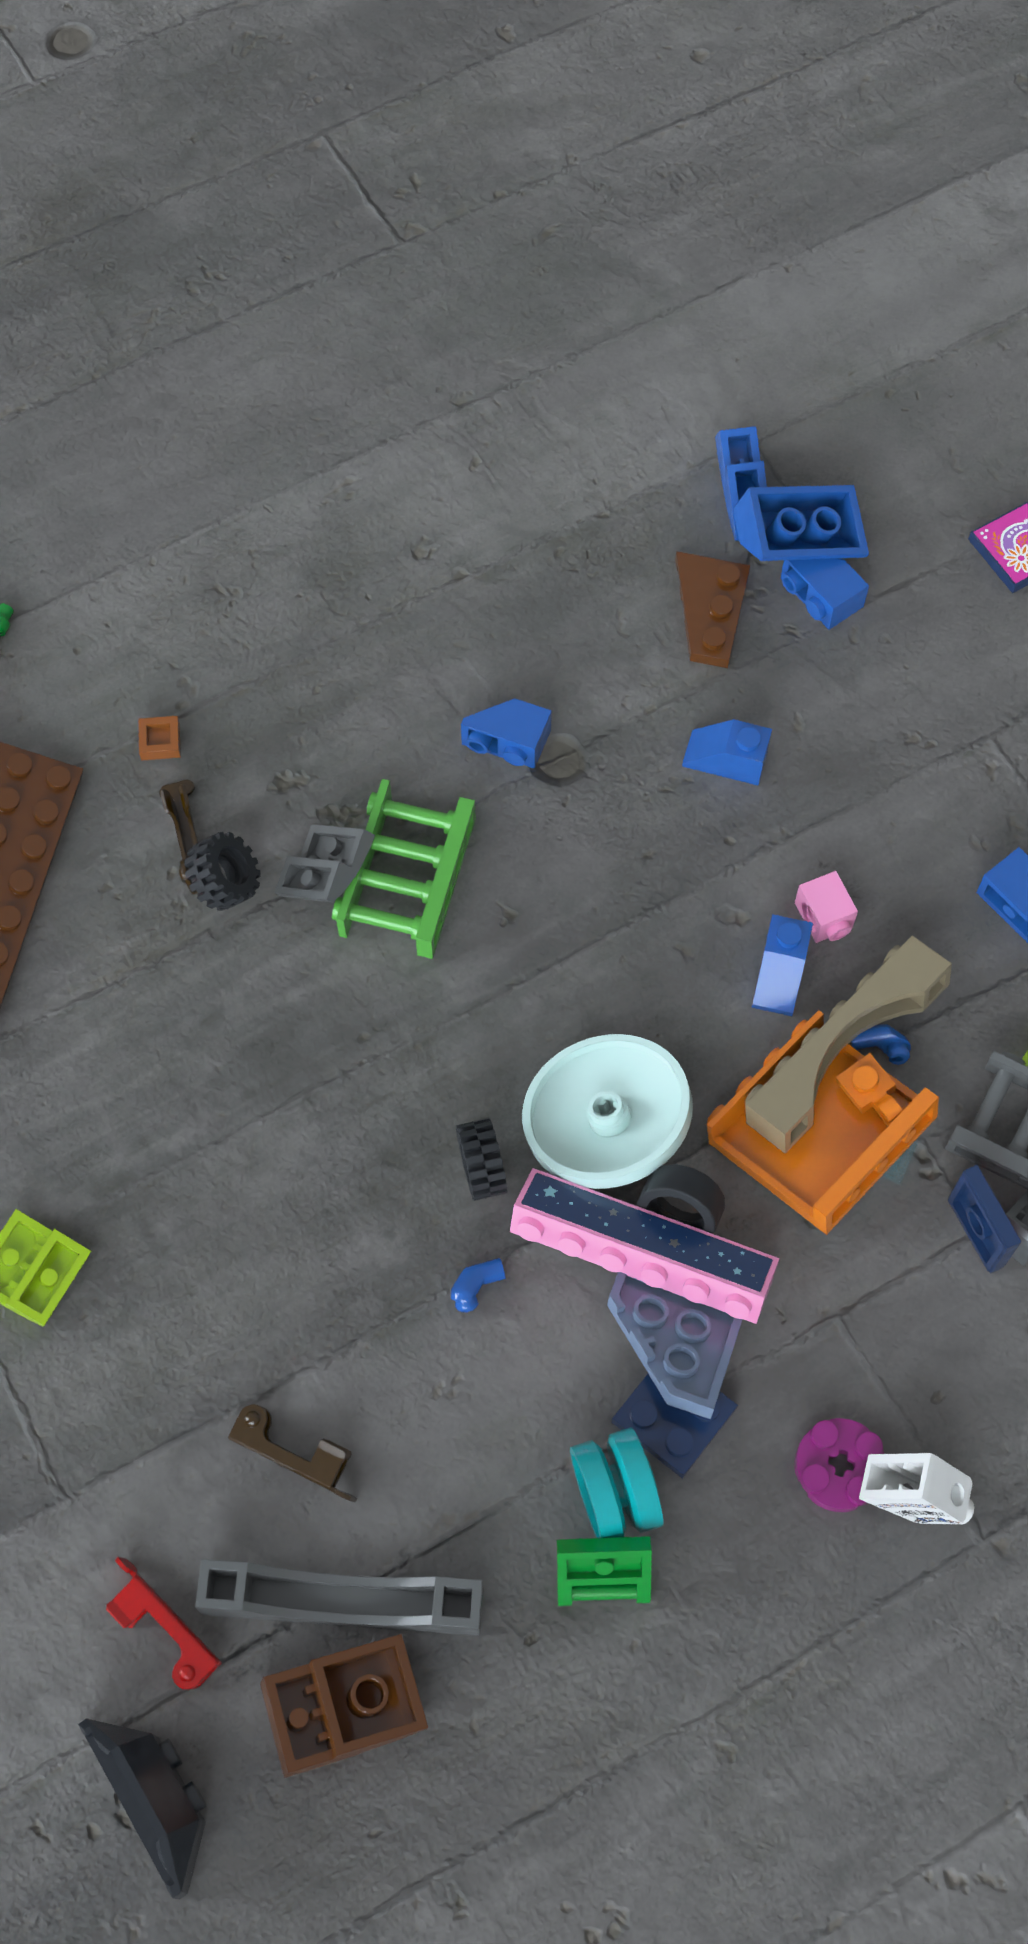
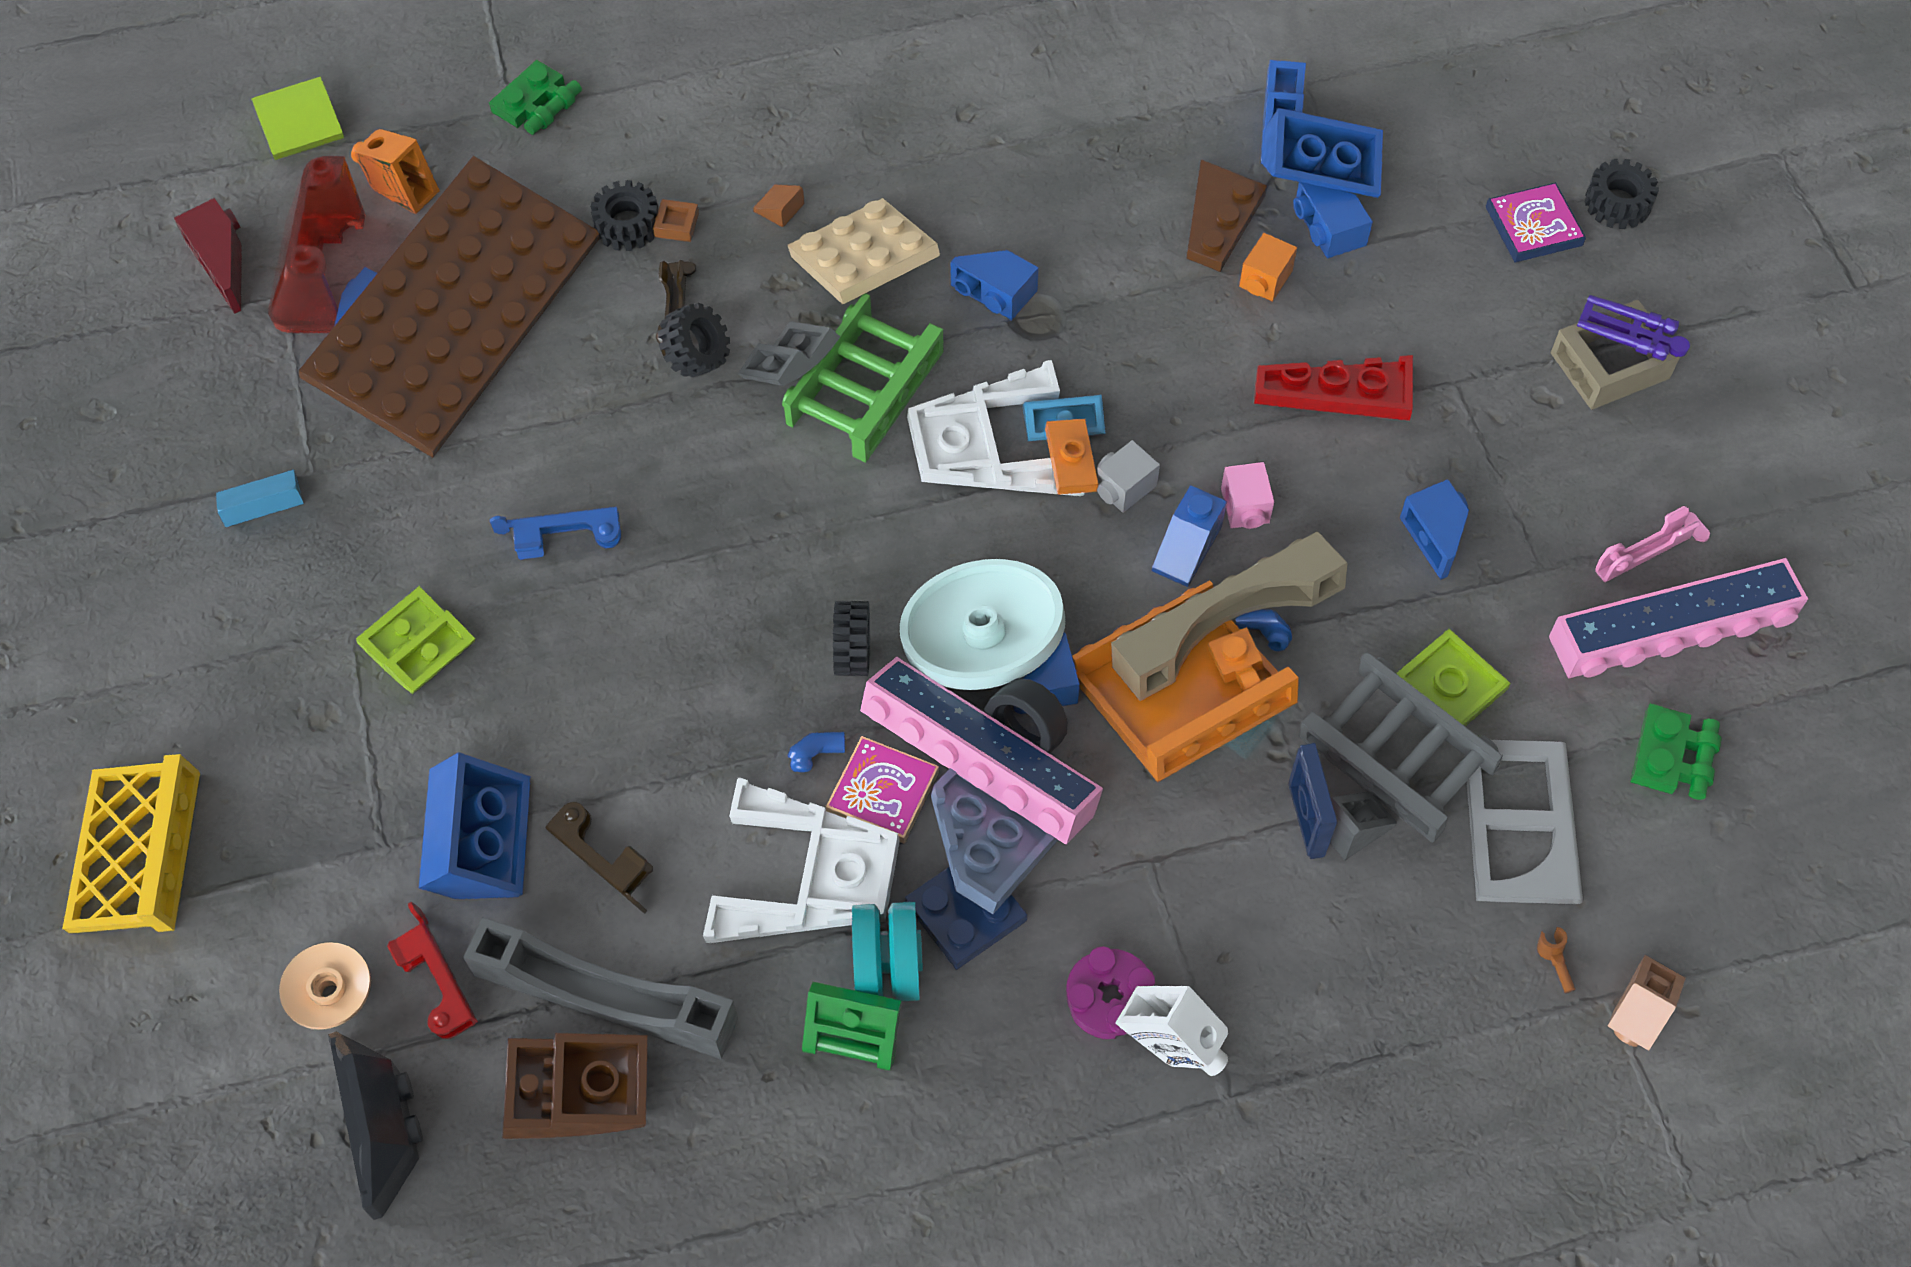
camera: 15 degrees right, 5 degrees down
blue slope [682,719,772,786] -> none
none -> light nougat dish [279,942,371,1030]
none -> blue slope [419,752,531,899]
none -> blue piece [490,507,621,560]
none -> black tyre [590,180,658,251]
none -> white wing [703,778,900,943]
none -> dark orange slope [753,184,805,227]
none -> tan plate [788,198,940,304]
none -> tile [826,736,939,844]
none -> white wing [907,360,1084,496]
none -> blue slope [1014,632,1080,714]
none -> dark azure slope [1022,395,1105,442]
none -> orange plate [1045,419,1098,495]
none -> light grey brick [1097,440,1160,513]
none -> orange brick [1239,233,1297,302]
none -> red wing [1254,355,1413,421]

